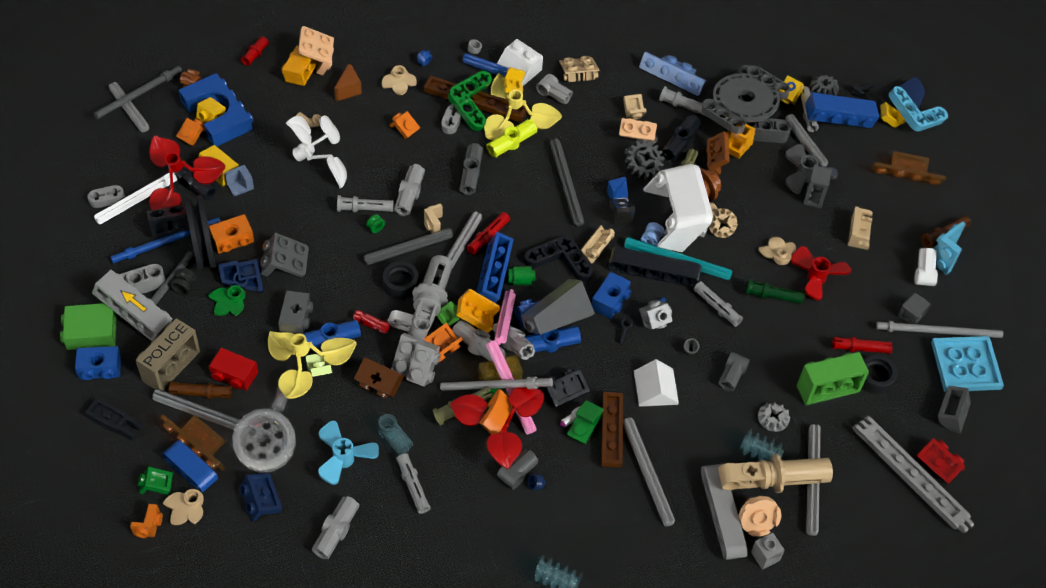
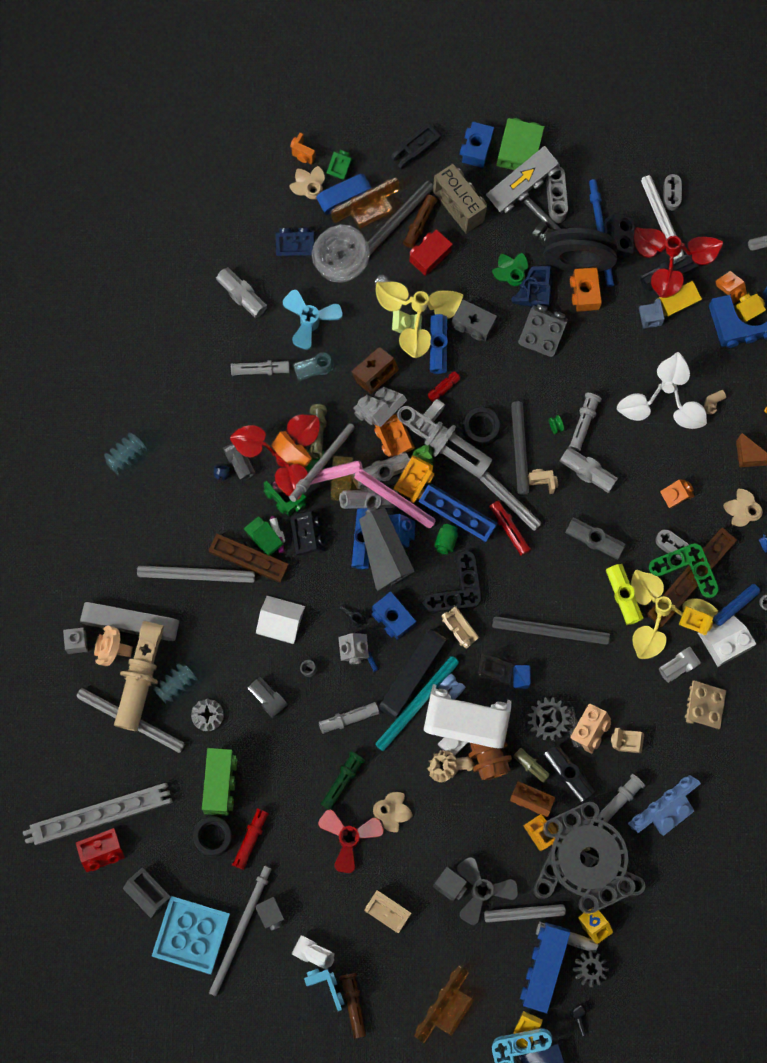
camera: 110 degrees right, 20 degrees up
none -> green bracket [263,481,307,516]

